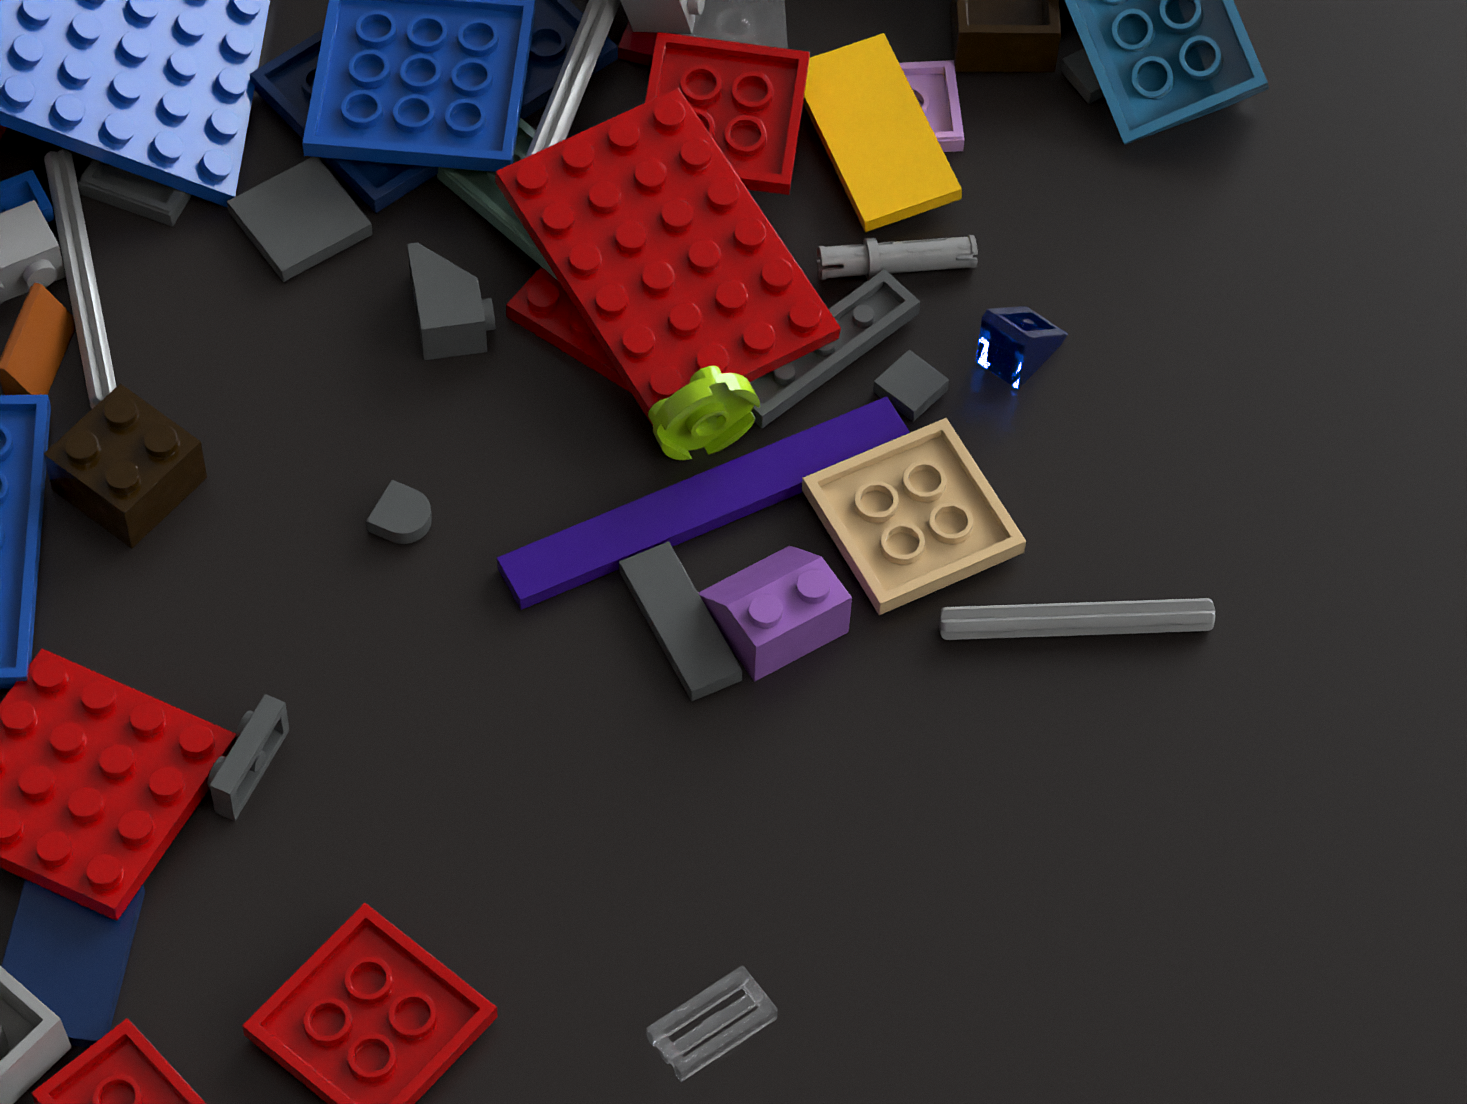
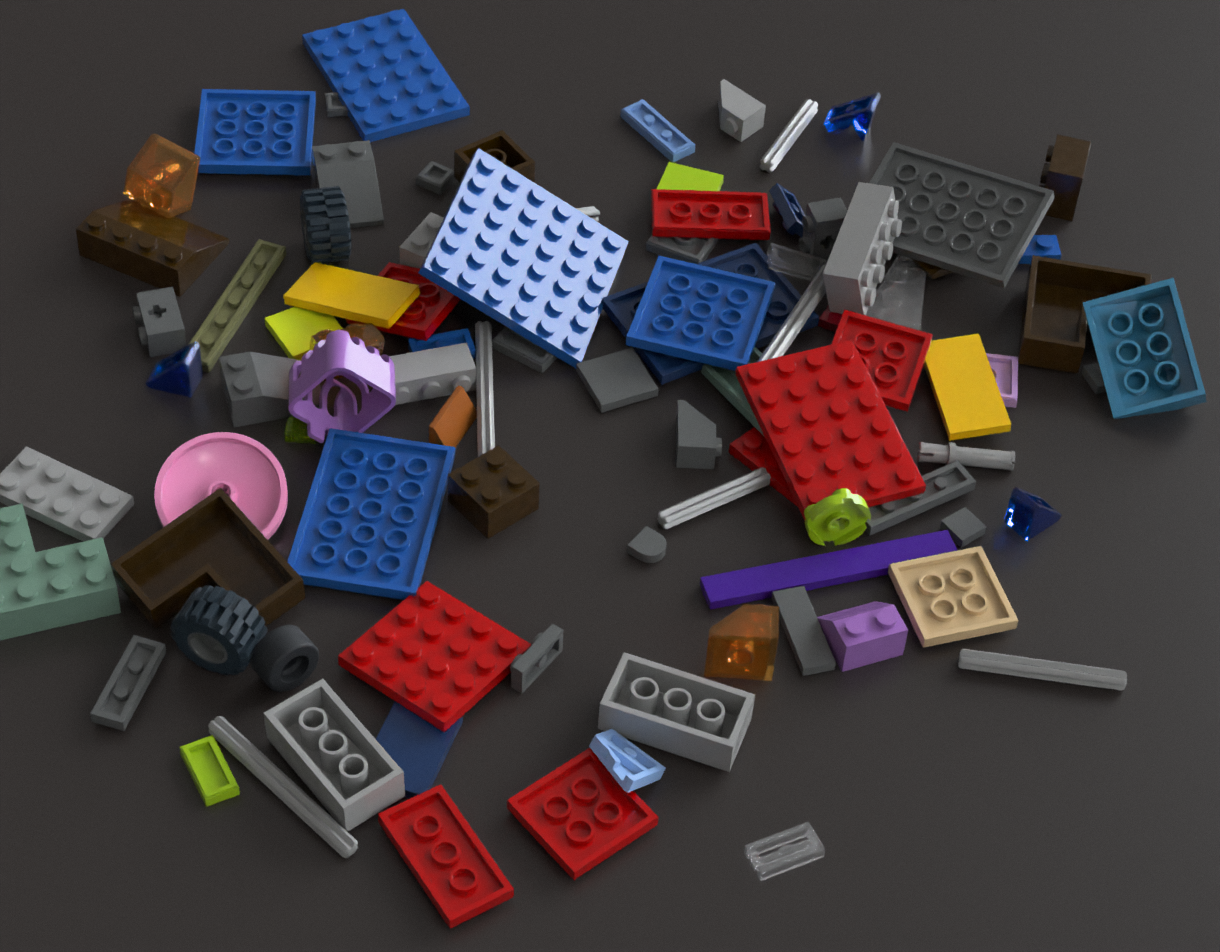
camera: 10 degrees right, 10 degrees down
none -> light blue wing [589,729,666,793]
none -> light grey brick [598,652,755,772]
none -> light grey axle [657,467,771,529]
none -> clear orange slope [704,604,779,681]

